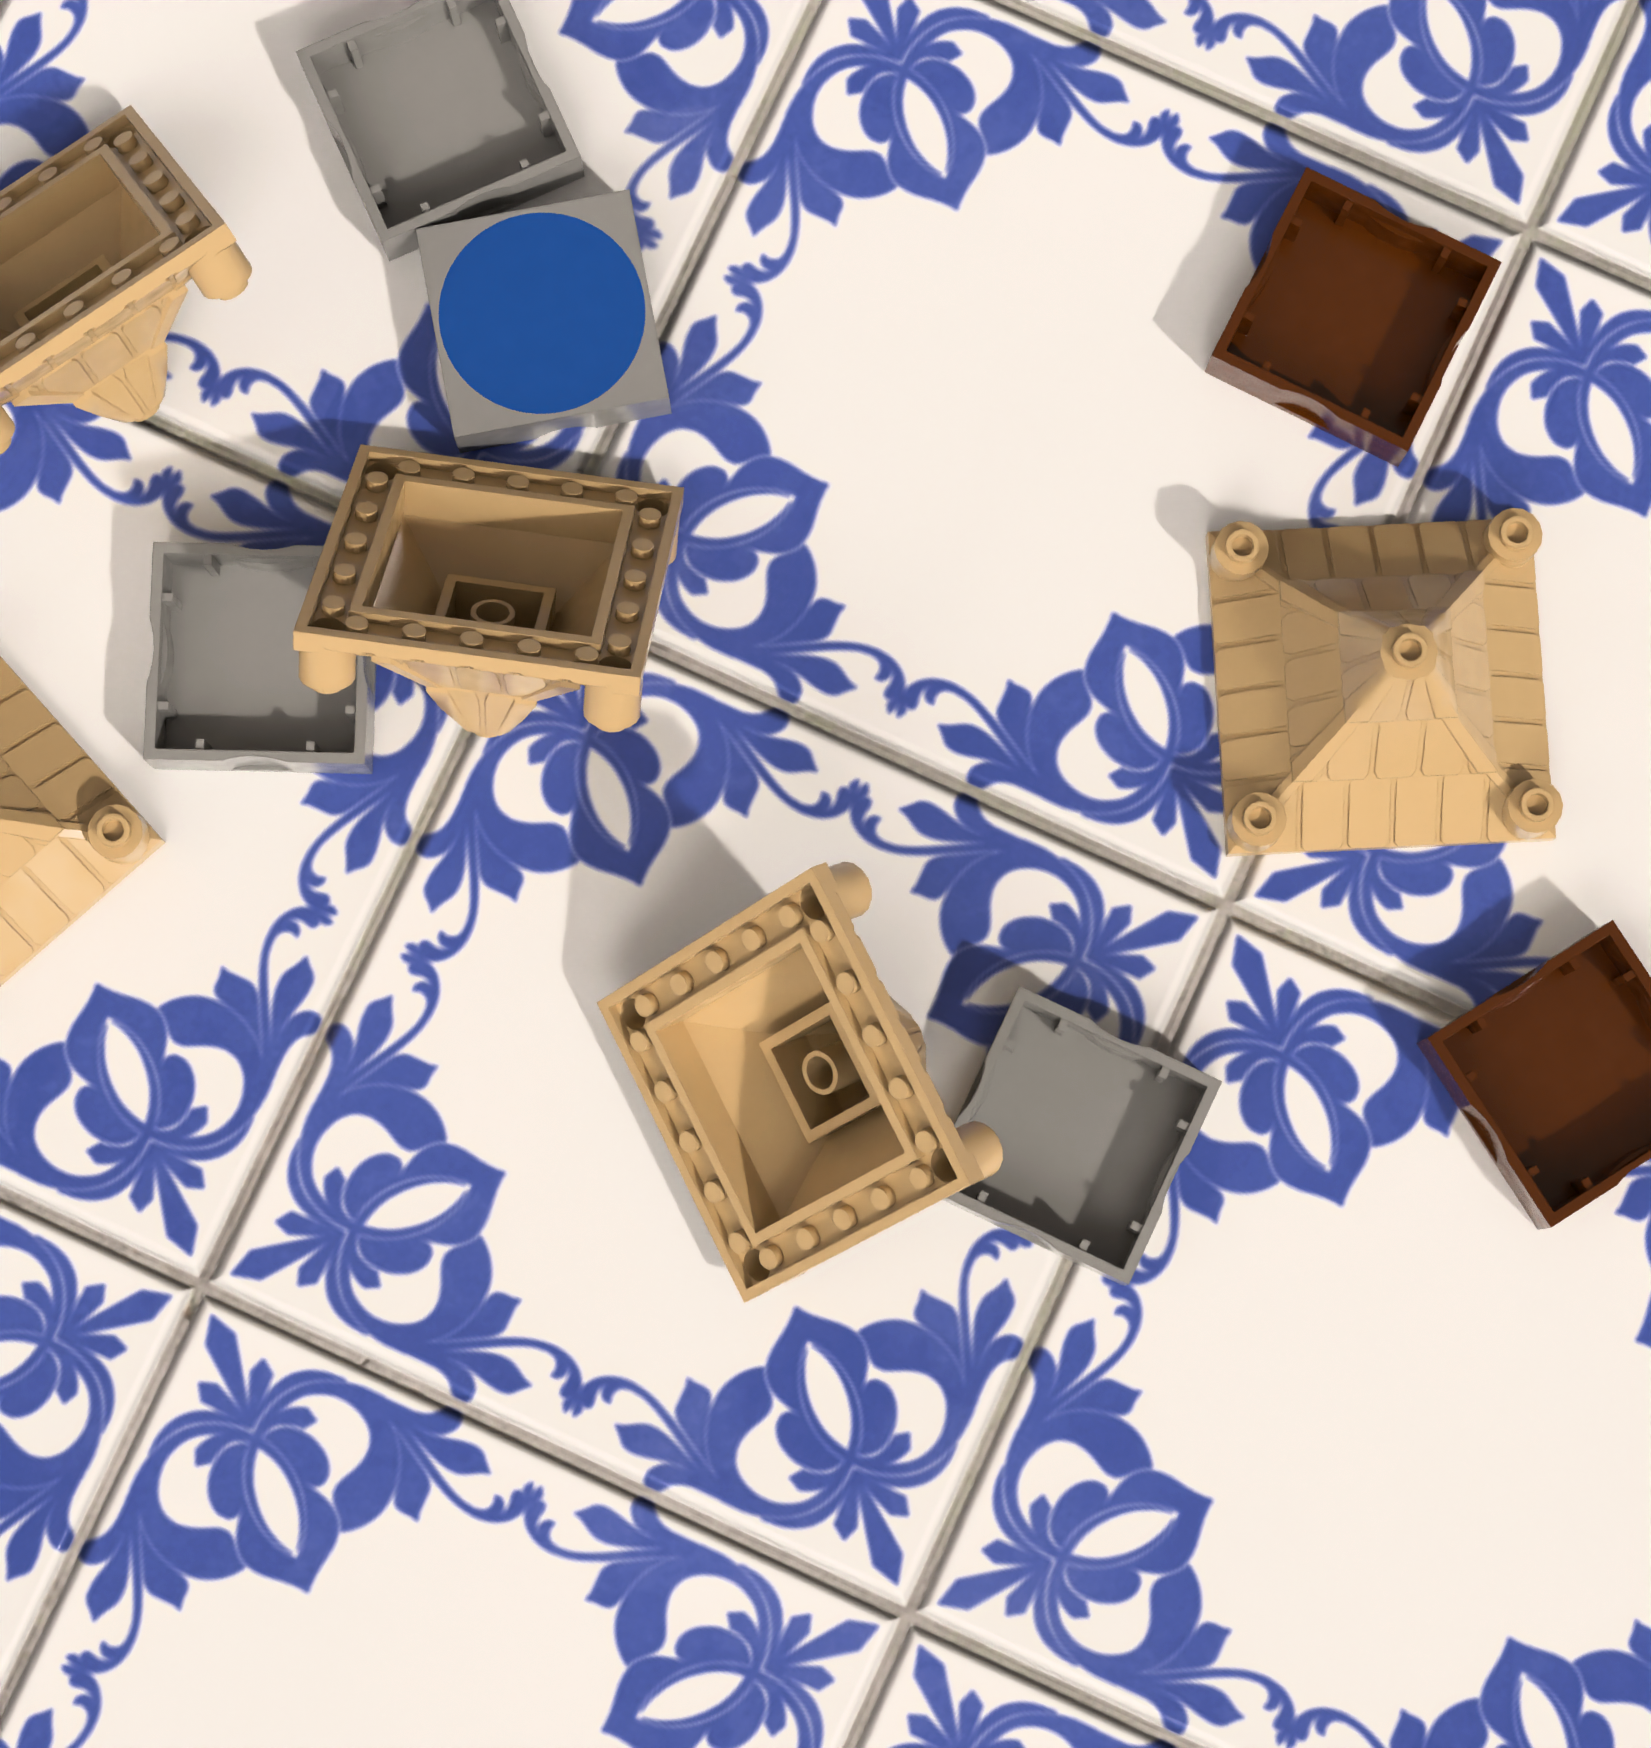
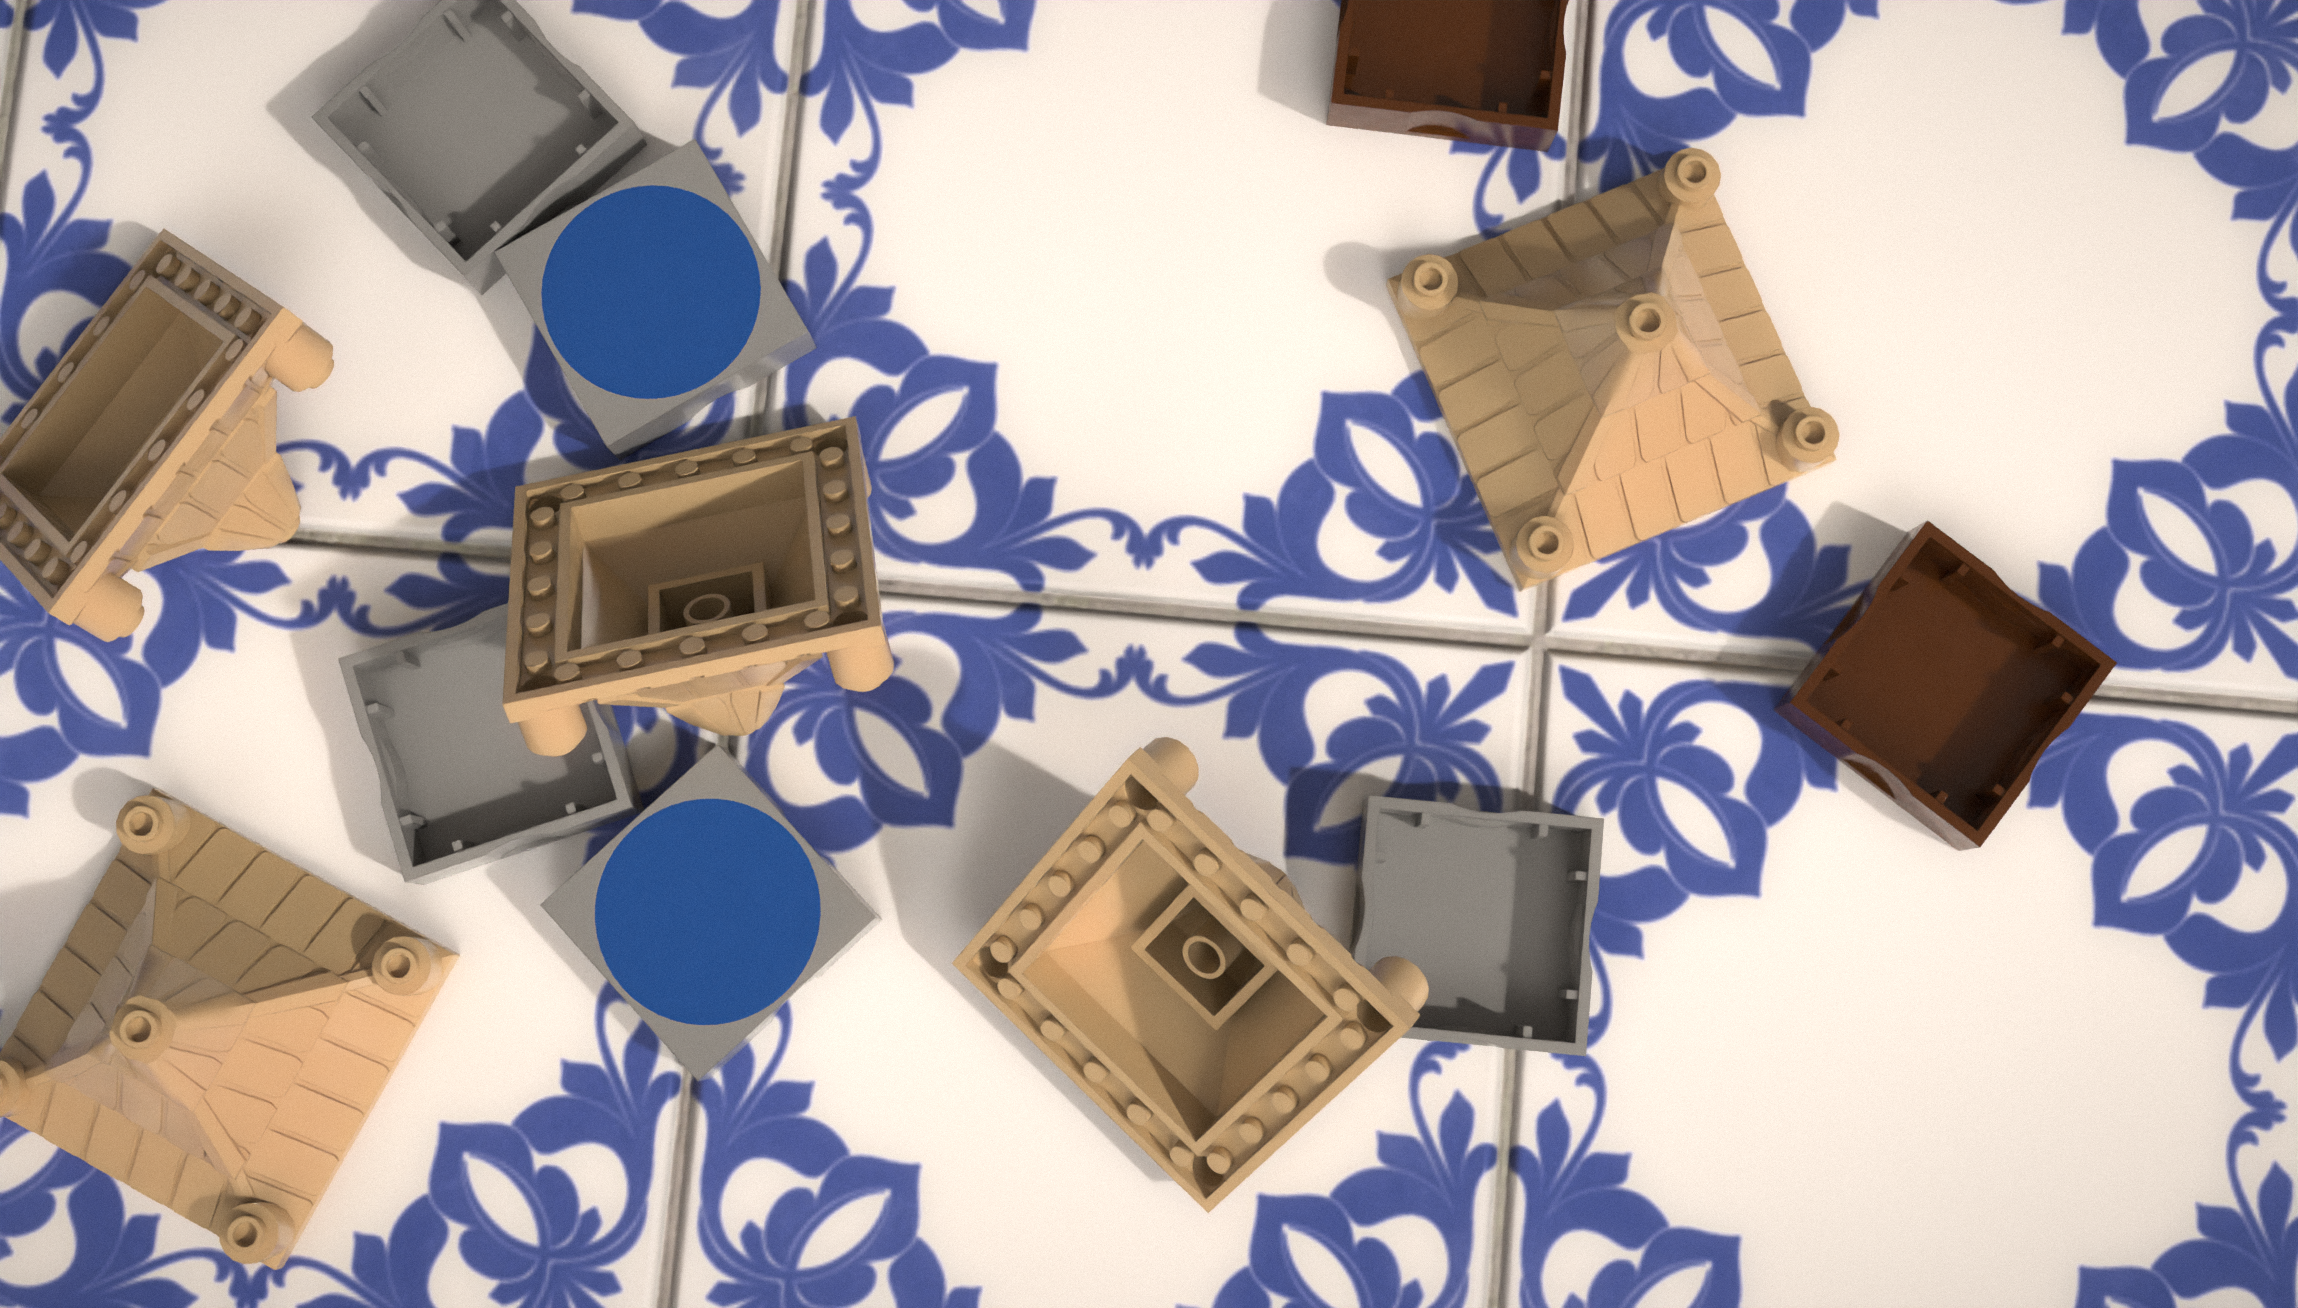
camera: 20 degrees left, 0 degrees up
none -> blue tile [540,744,882,1081]

